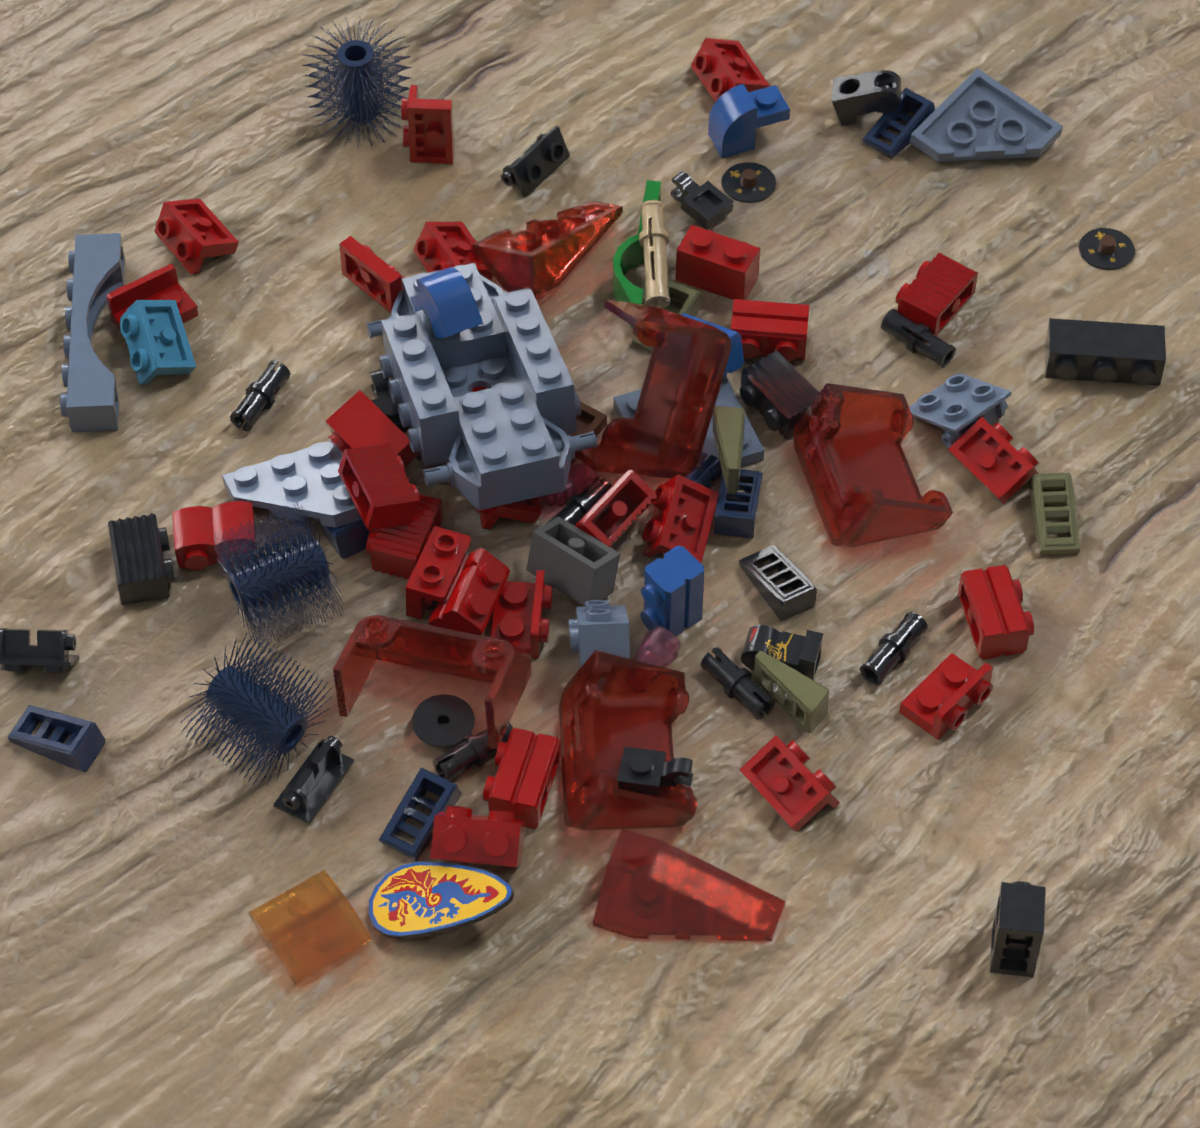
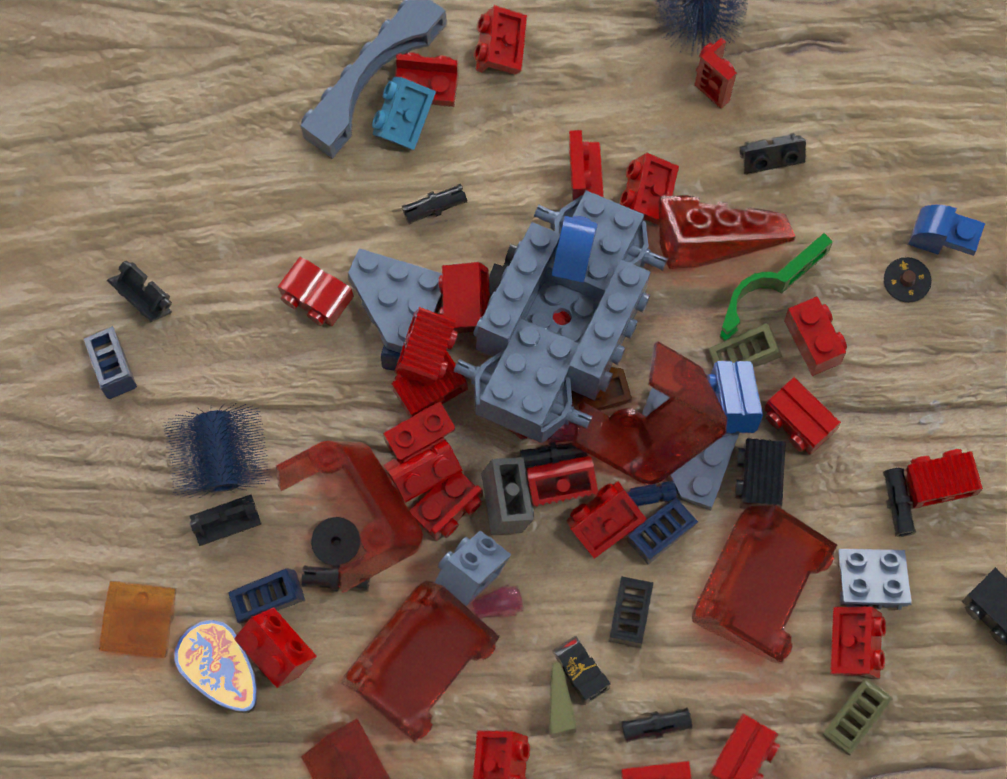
camera: 45 degrees right, 20 degrees up
black brick [108,513,175,605] -> none
dark blue piece [214,502,343,647] -> none
red brick [483,728,561,829] -> none
black plate [617,746,693,796] -> none
tan pin [639,200,670,309] -> none
blue brick [640,545,704,641] -> none
black plate [670,171,734,230] -> none
red bracket [691,38,770,102] -> none
black pin [701,647,776,720] -> none
olive slope [712,406,745,494] -> none

